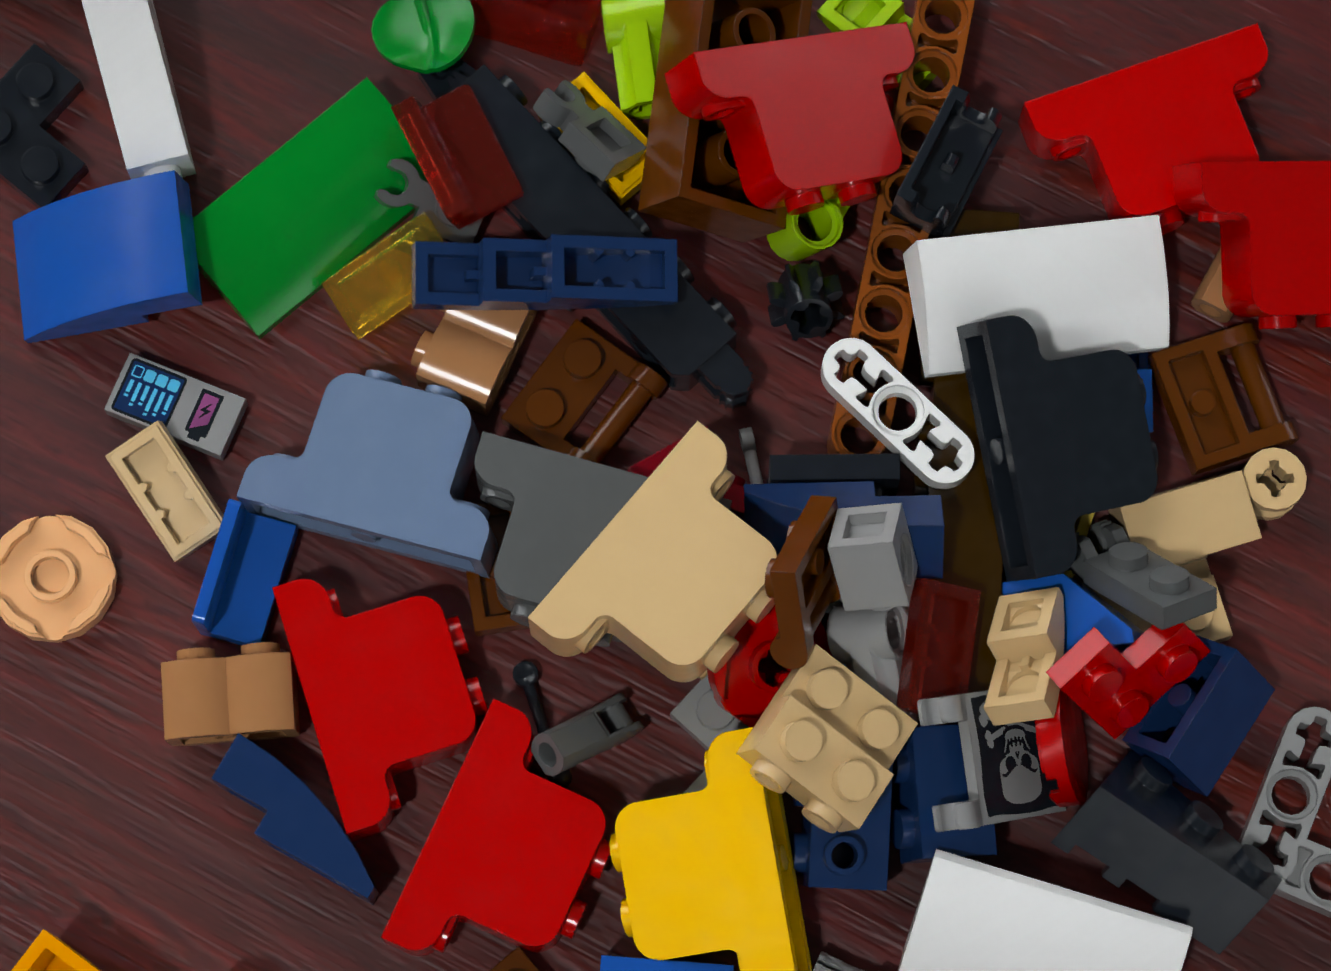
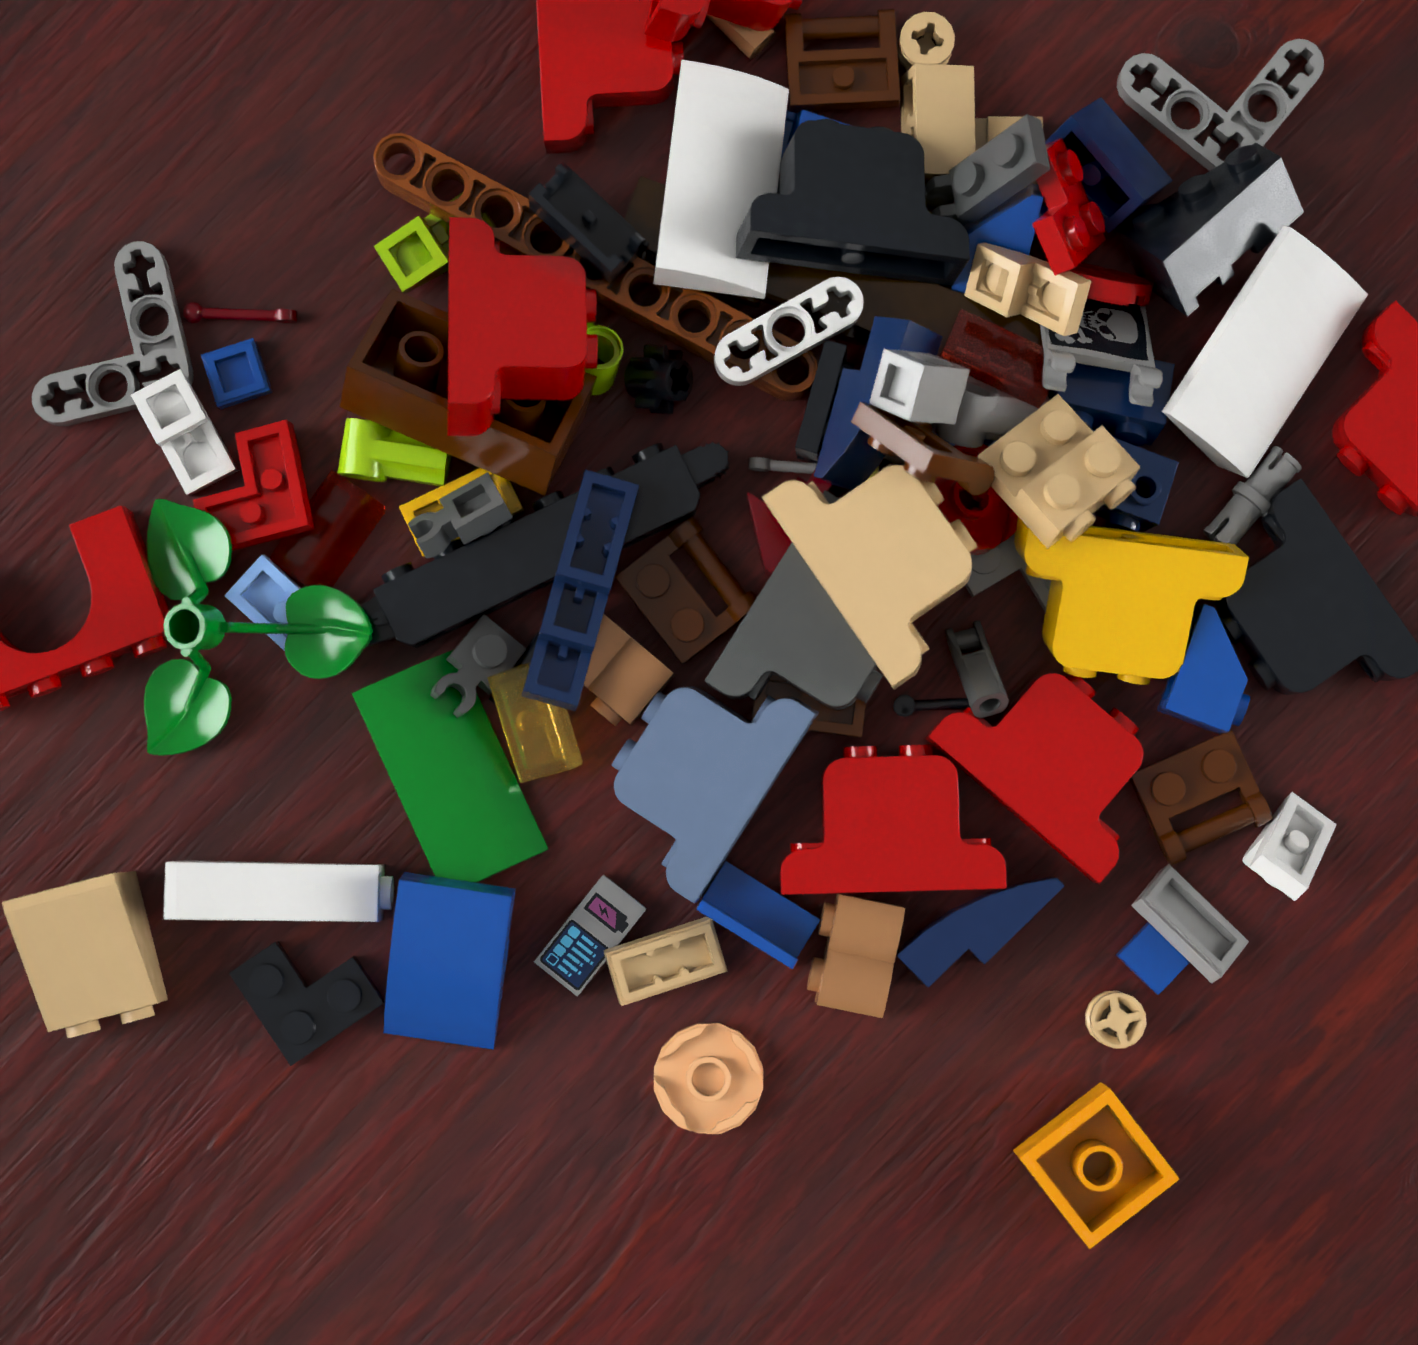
camera: 75 degrees left, 10 degrees up
clear red panel [391,85,524,230] -> none

